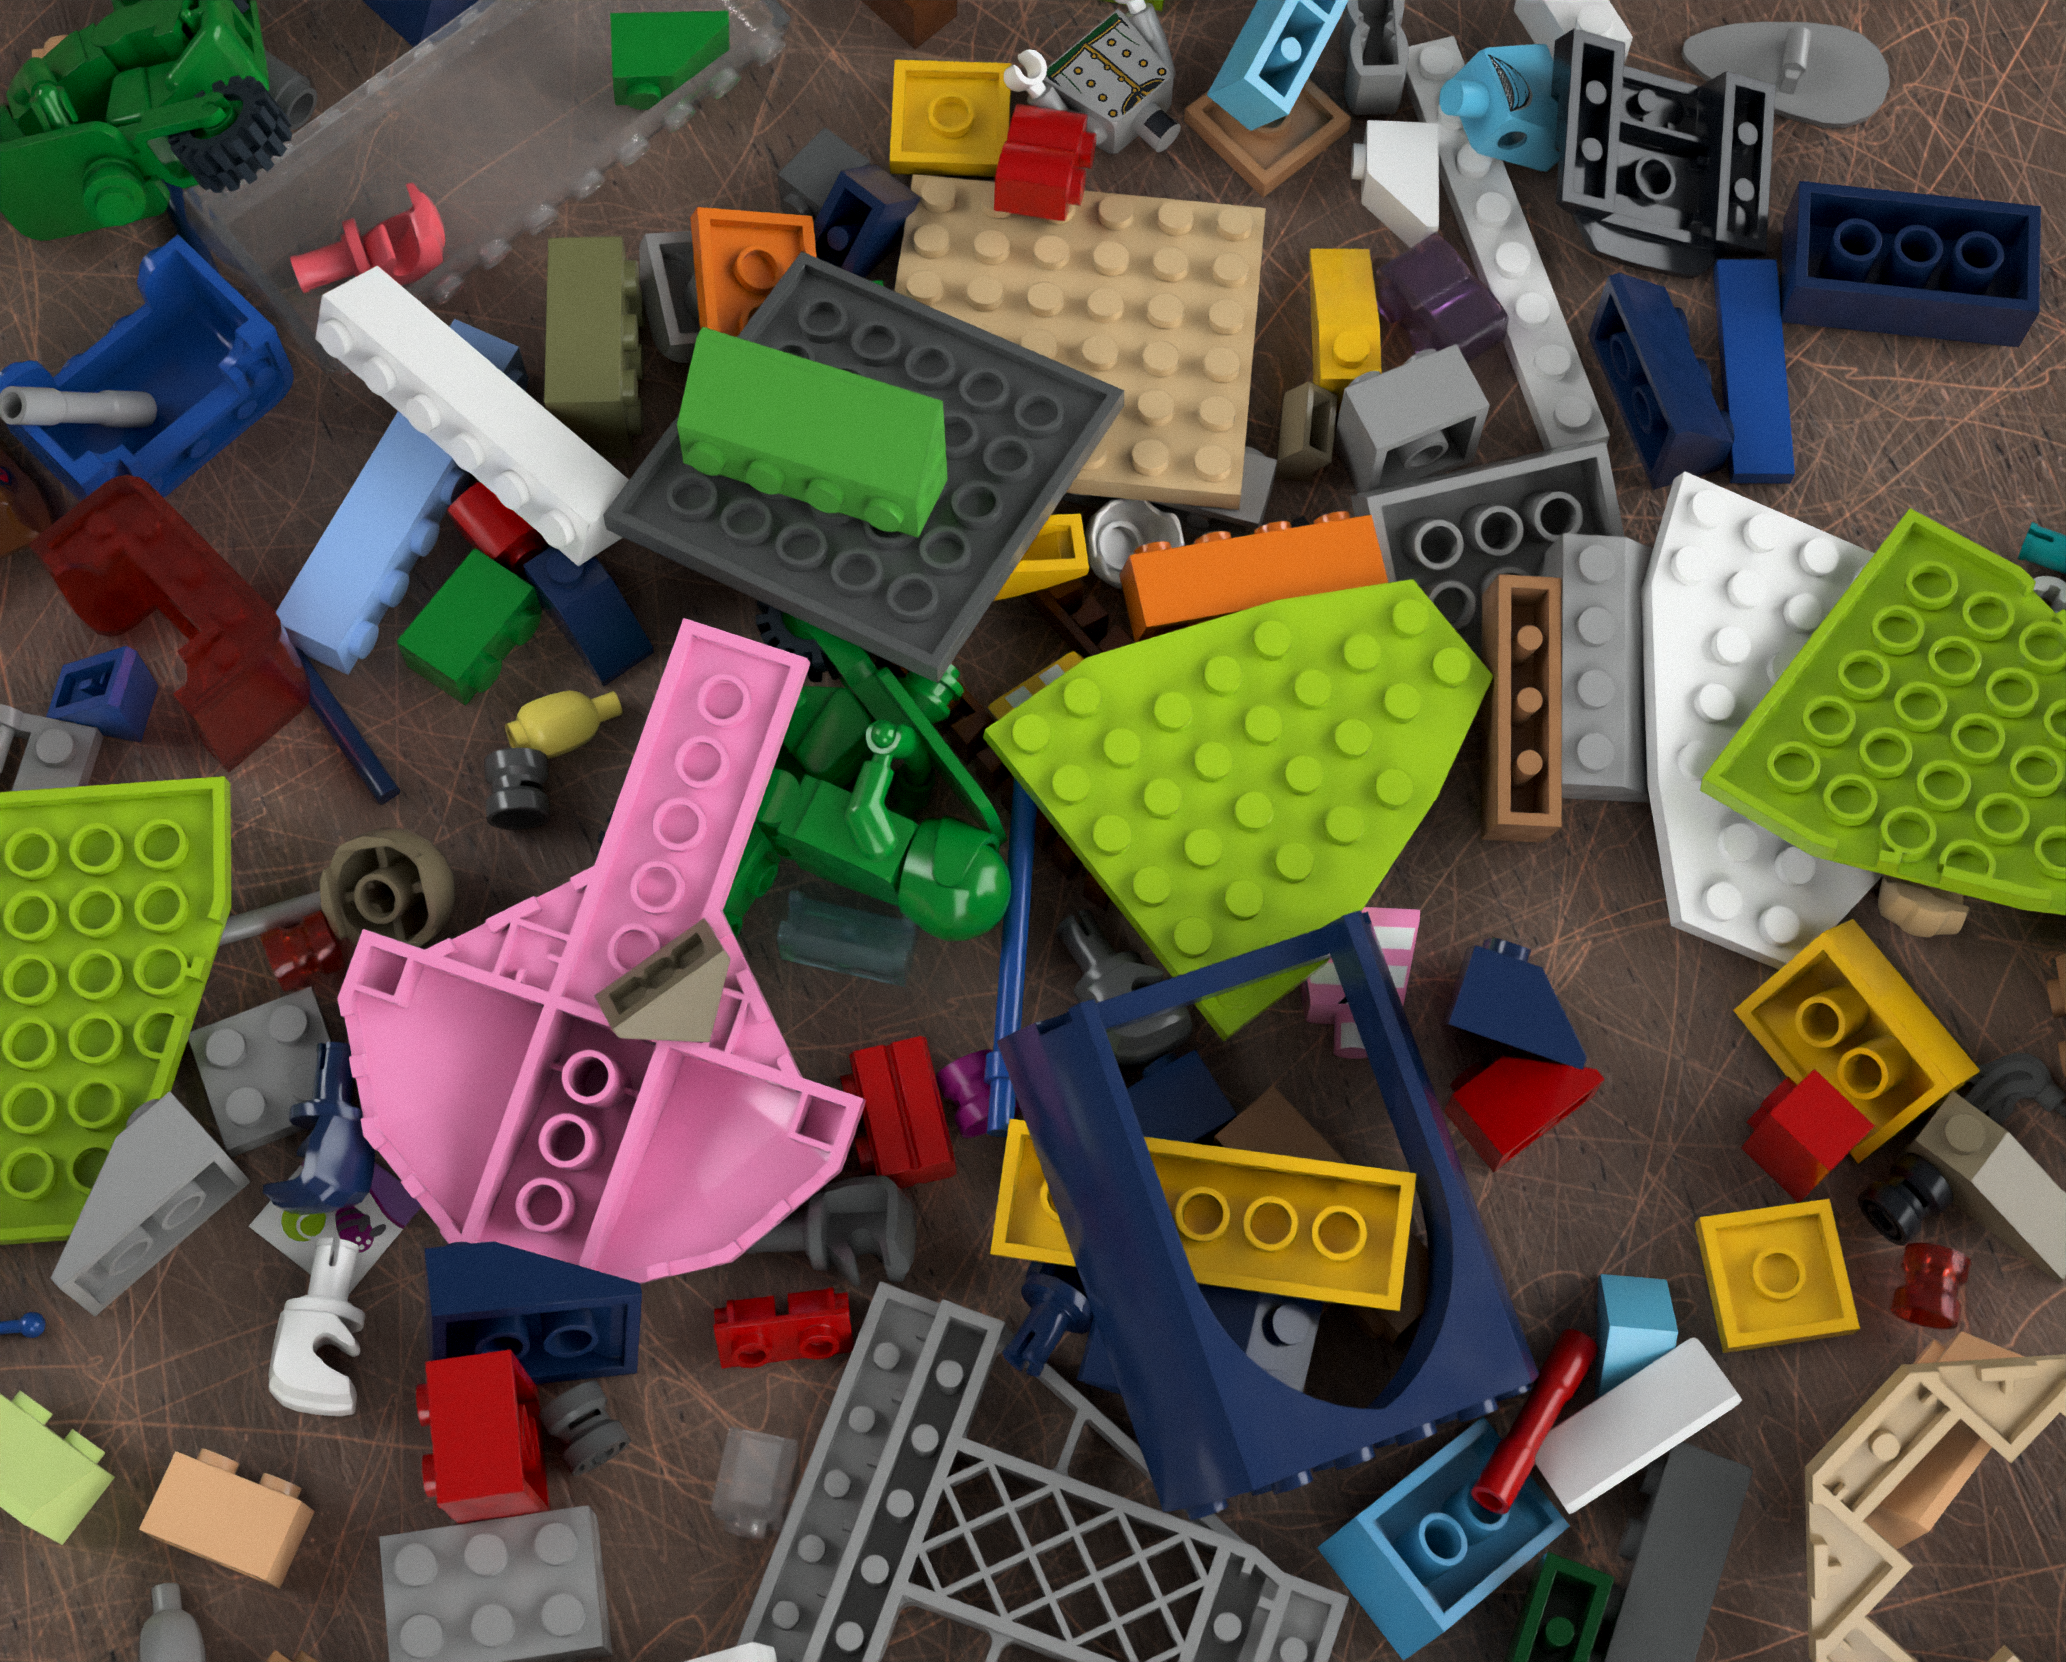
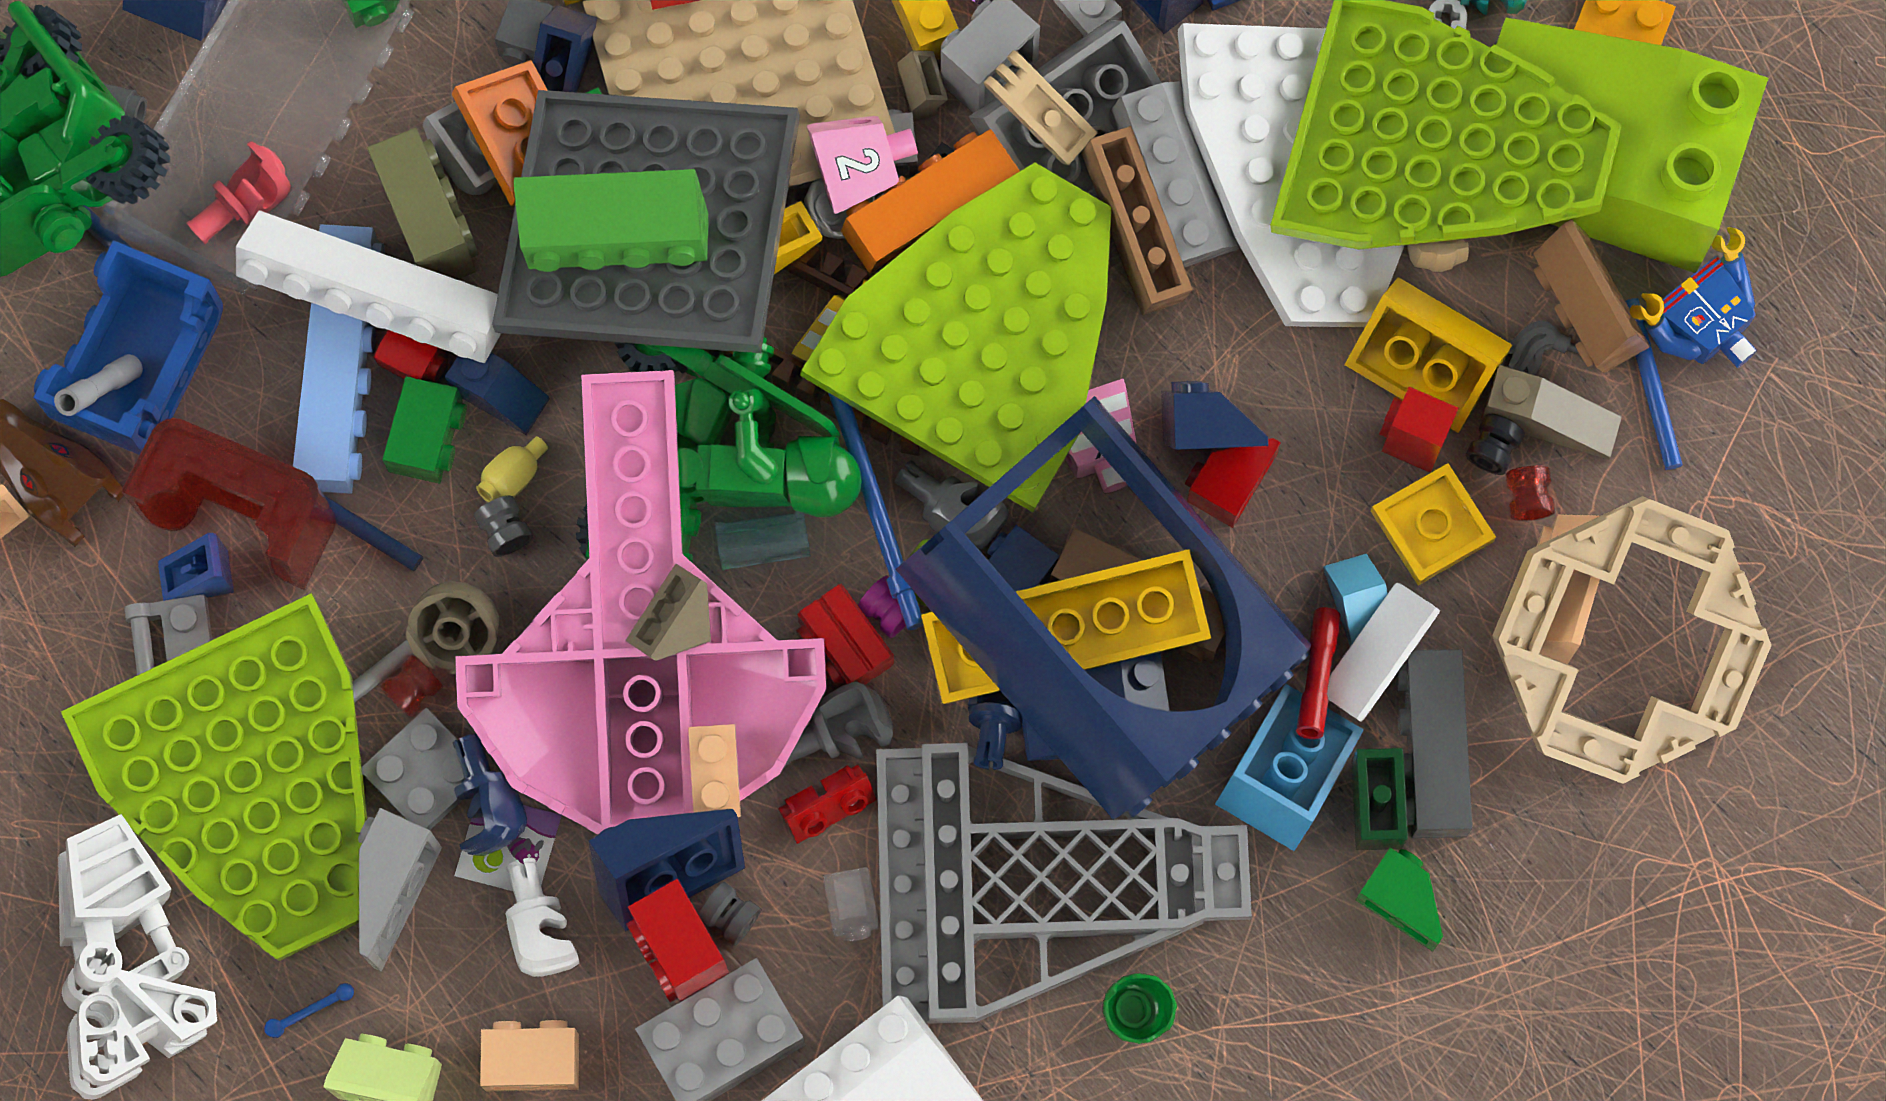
camera: 20 degrees left, 5 degrees up
none -> light nougat plate [688,724,741,817]
none -> bright pink torso [807,116,918,214]
none -> tan hinge [983,50,1098,165]

